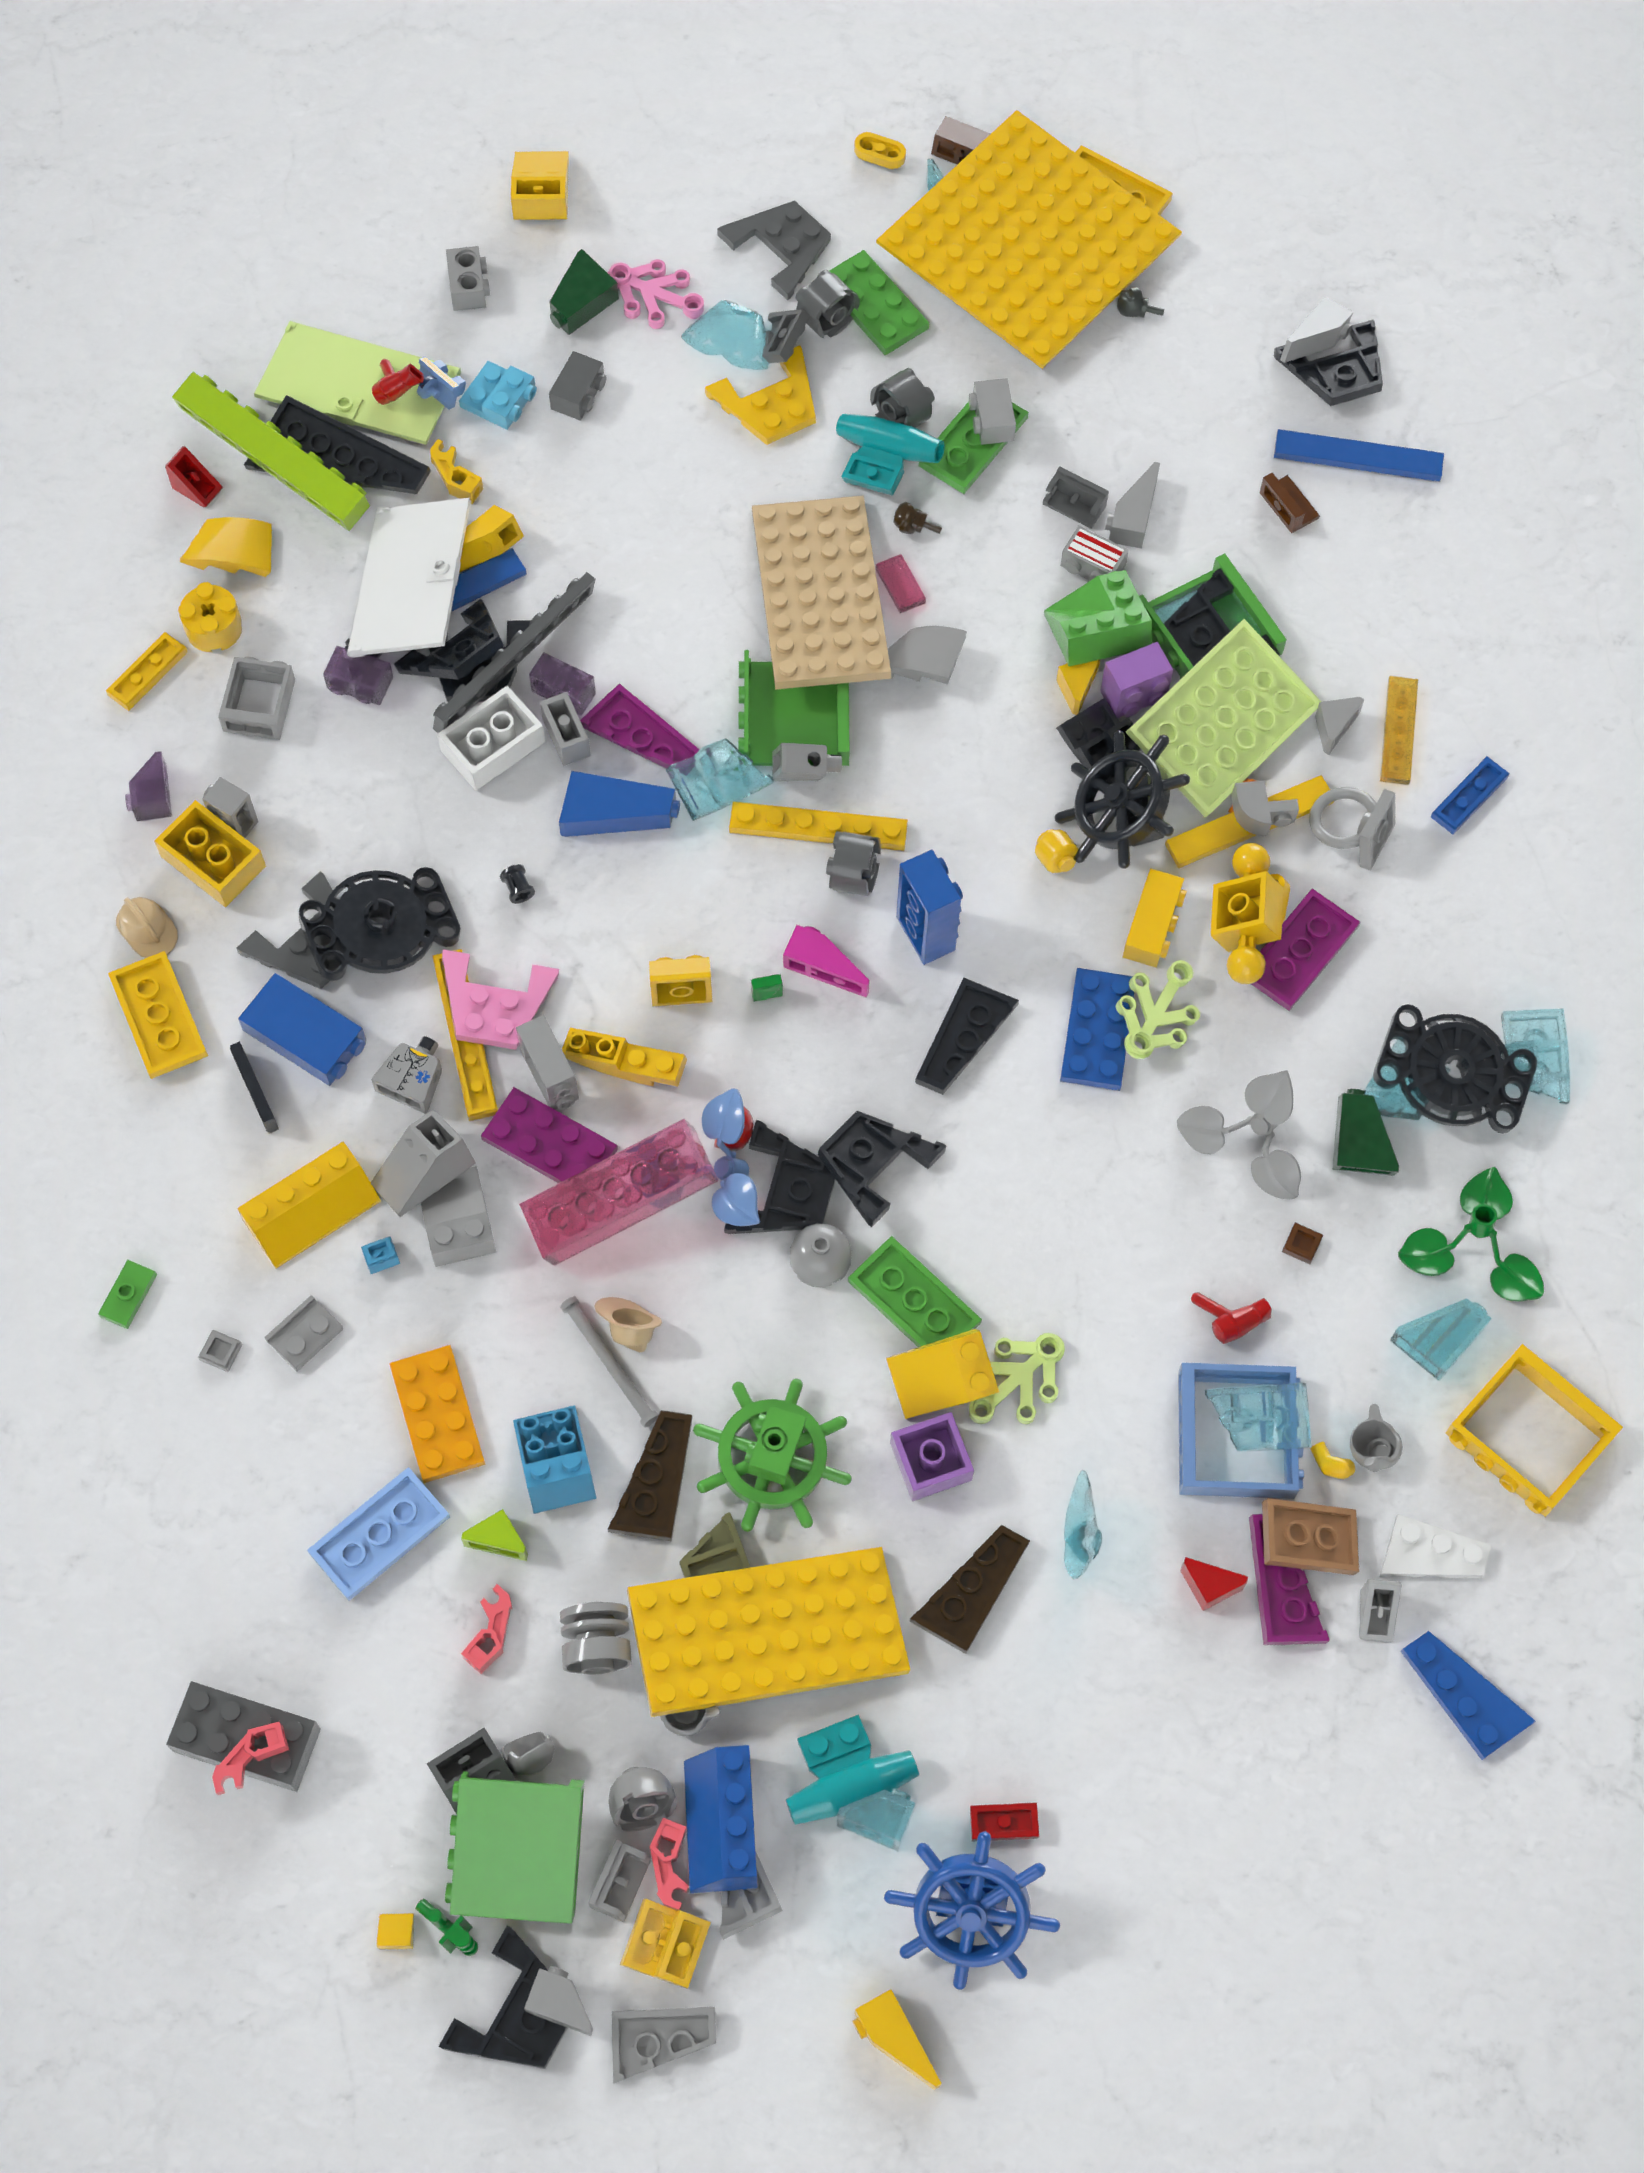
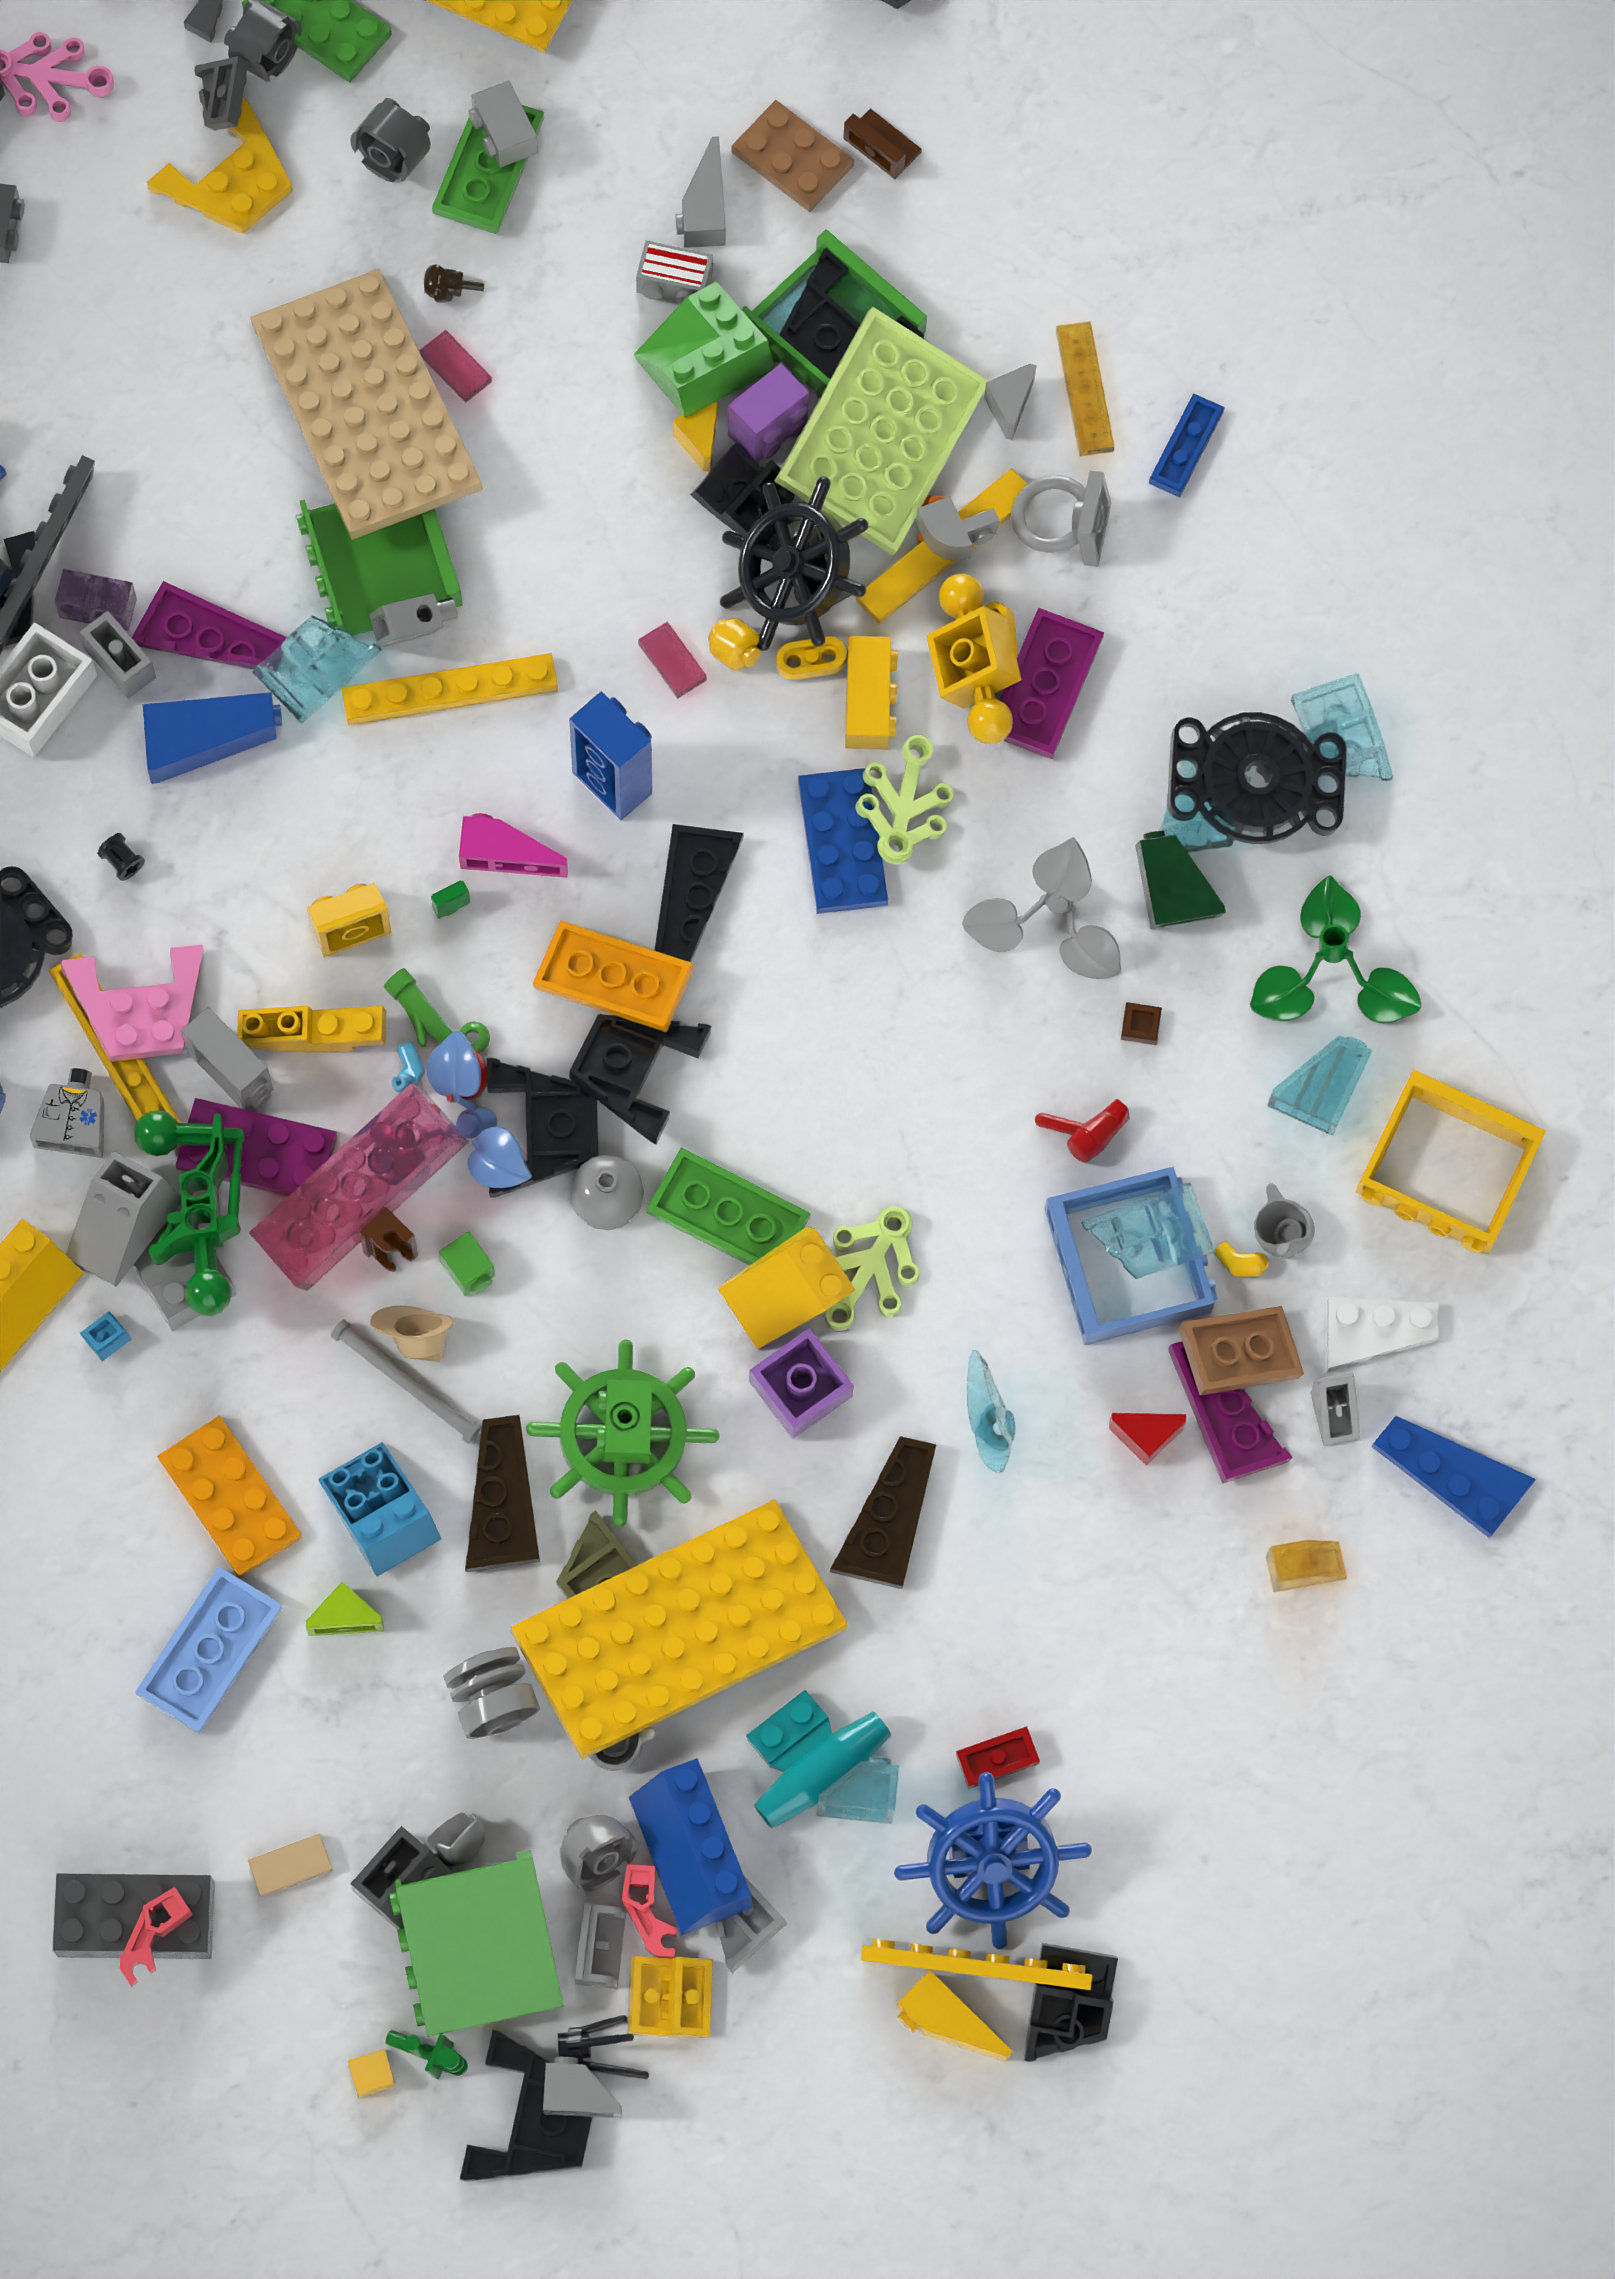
camera: 20 degrees left, 5 degrees up
light grey plate [264,1295,343,1372] -> none
coral piece [461,1584,513,1674] -> none
light grey wing [612,2007,716,2084] -> none
clear light blue piece [681,300,769,370] -> none
dark grey brick [826,831,881,896] -> none
teal plate [836,414,945,496] -> none
light grey slope [888,626,967,684] -> none
dark grey hinge [1043,466,1109,529] -> none
blue tile [1274,429,1444,482] -> none
none -> green piece [134,1110,245,1316]
none -> tan tile [248,1833,333,1898]
none -> reddish brown hinge [359,1207,418,1272]
none -> bright green plant [384,968,490,1053]
none -> medium azure arm [392,1042,425,1095]
none -> bright green brick [438,1231,495,1296]
none -> light orange plate [532,920,694,1032]
none -> black plant [558,2015,649,2079]
none -> clear pink tile [638,621,707,699]
none -> medium nougat plate [731,100,854,212]
none -> yellow plate [776,636,847,680]
none -> yellow plate [861,1938,1093,1990]
none -> black slope [1024,1943,1118,2062]
none -> clear yellow slope [1265,1540,1347,1592]

